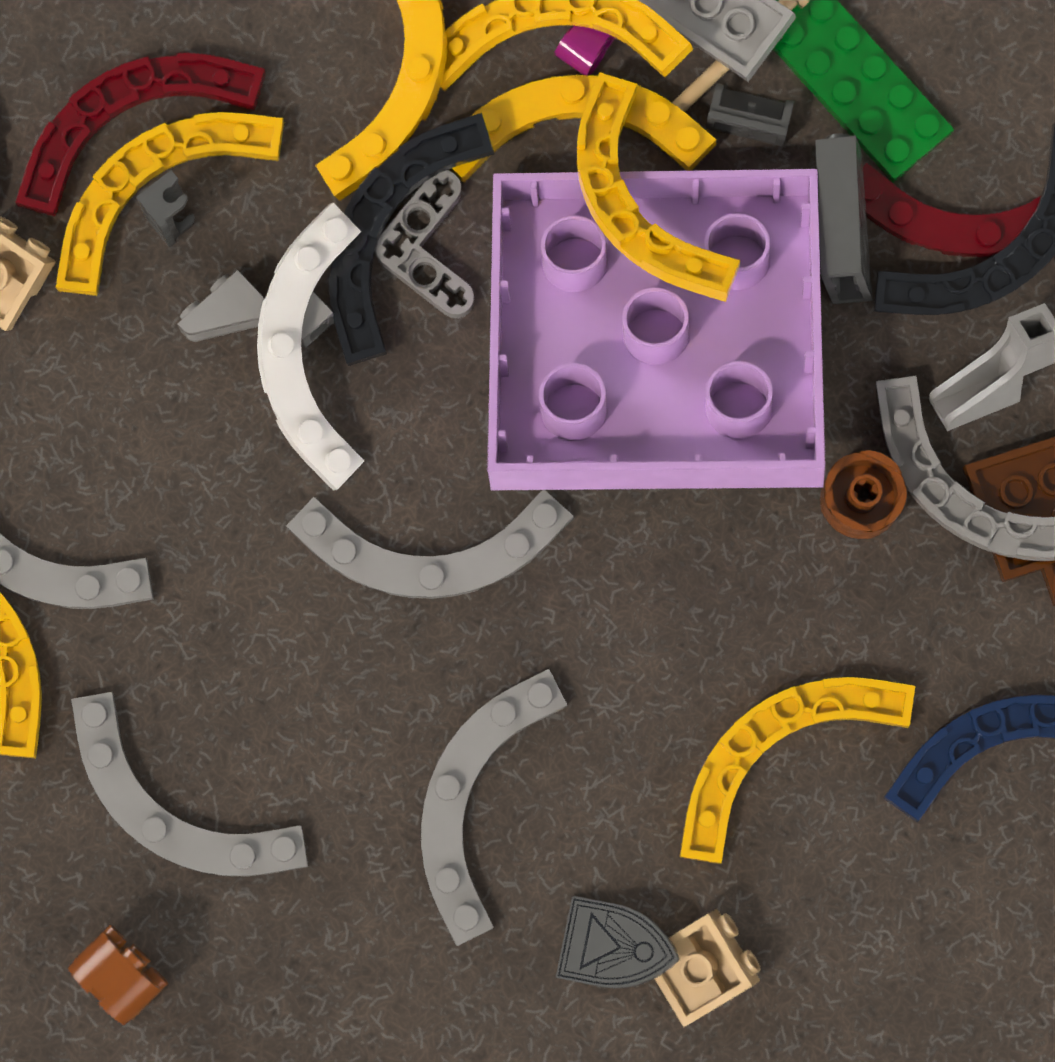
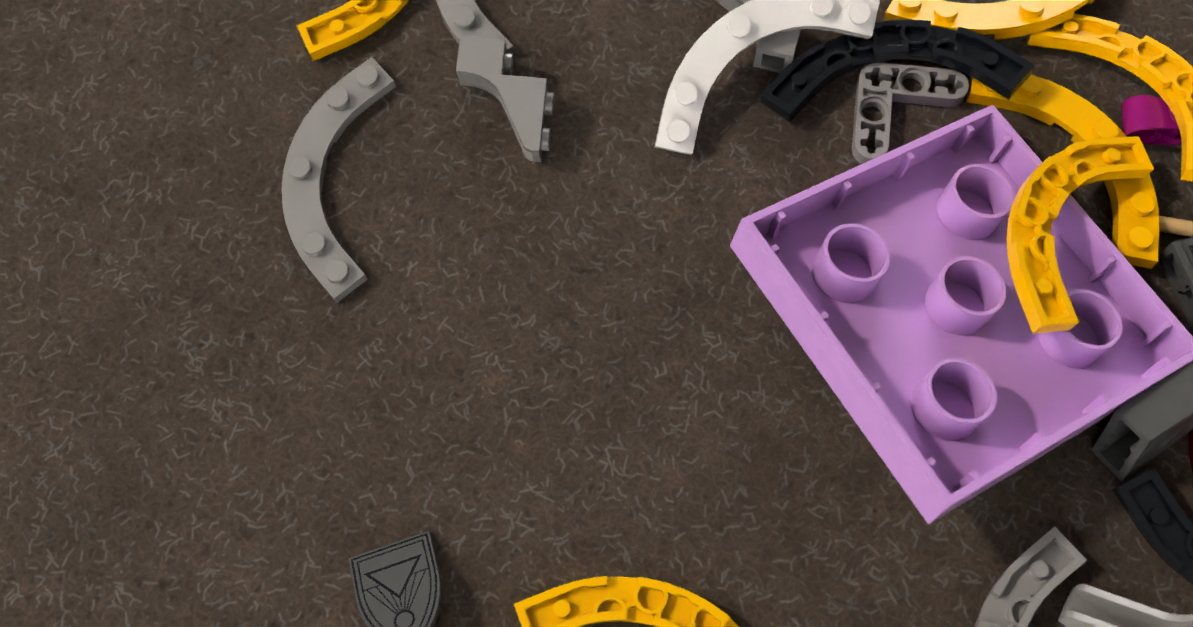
camera: 65 degrees right, 10 degrees down
dark orange brick [68,924,169,1025] -> none
light grey plate [286,490,574,599] -> none
light grey plate [421,669,567,946] -> none
dark orange brick [820,450,907,539] -> none
none -> light grey arch [456,35,555,162]

